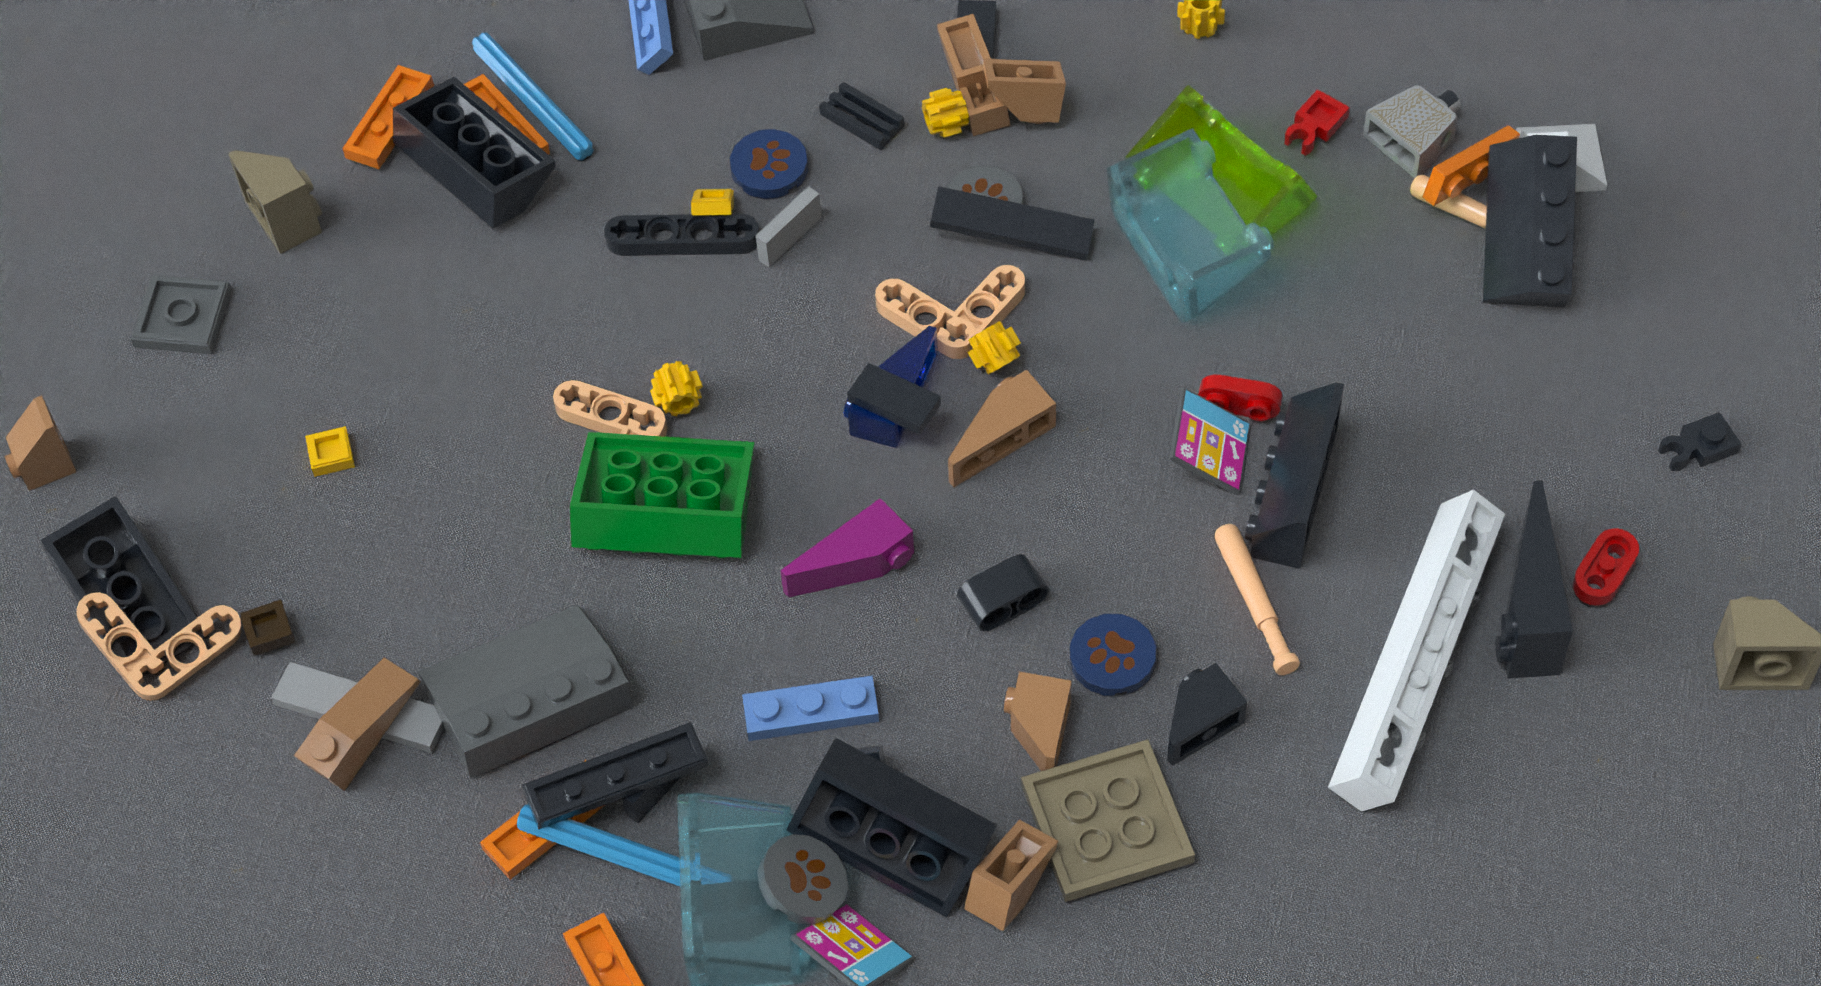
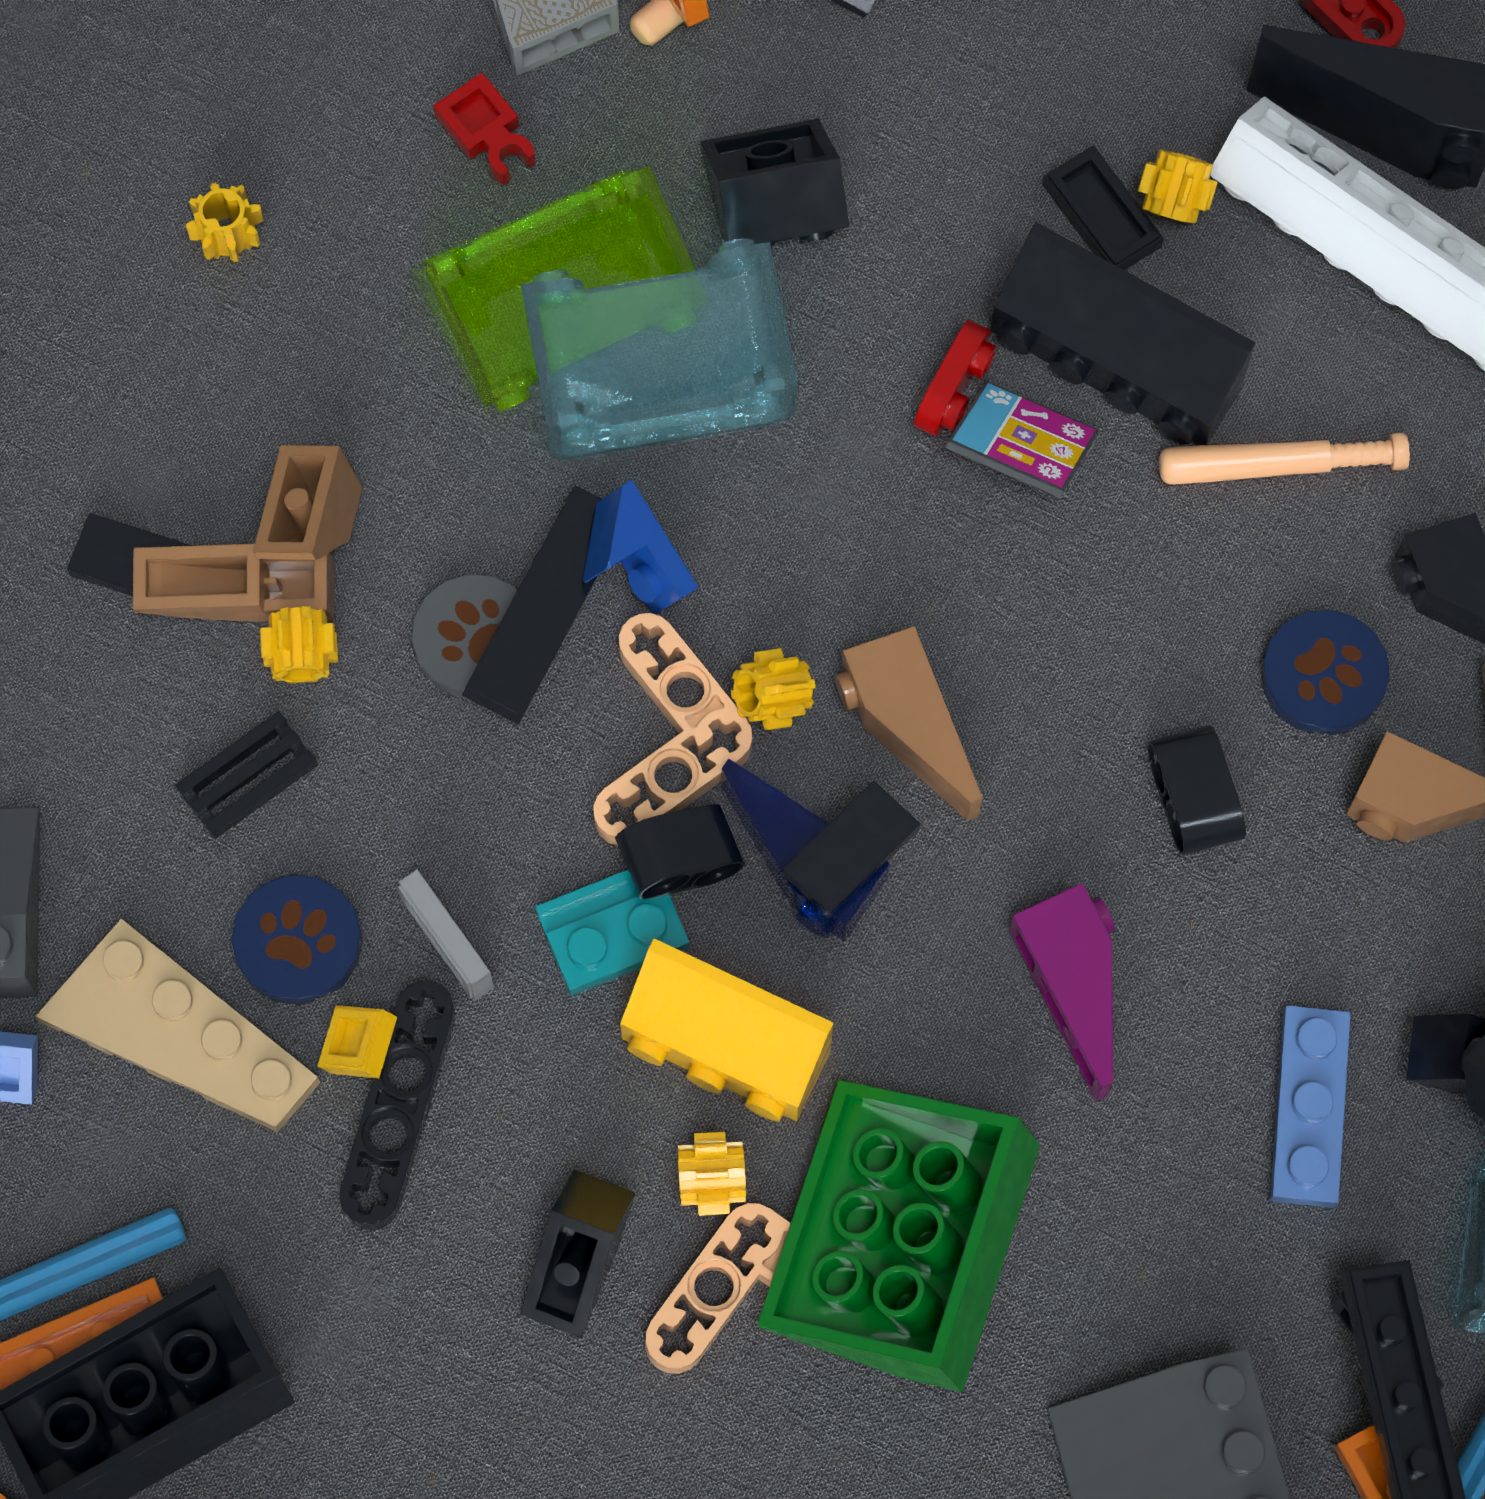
camera: 80 degrees left, 15 degrees up
none -> tan wing [35,919,320,1132]
none -> black slope [520,1169,635,1338]
none -> teal plate [535,870,690,996]
none -> blue slope [583,480,699,614]
none -> black beam [615,804,745,899]
none -> yellow slope [620,938,834,1122]
none -> black slope [700,118,850,253]
none -> black tile [1042,145,1164,270]
none -> yellow gear [1137,149,1218,223]

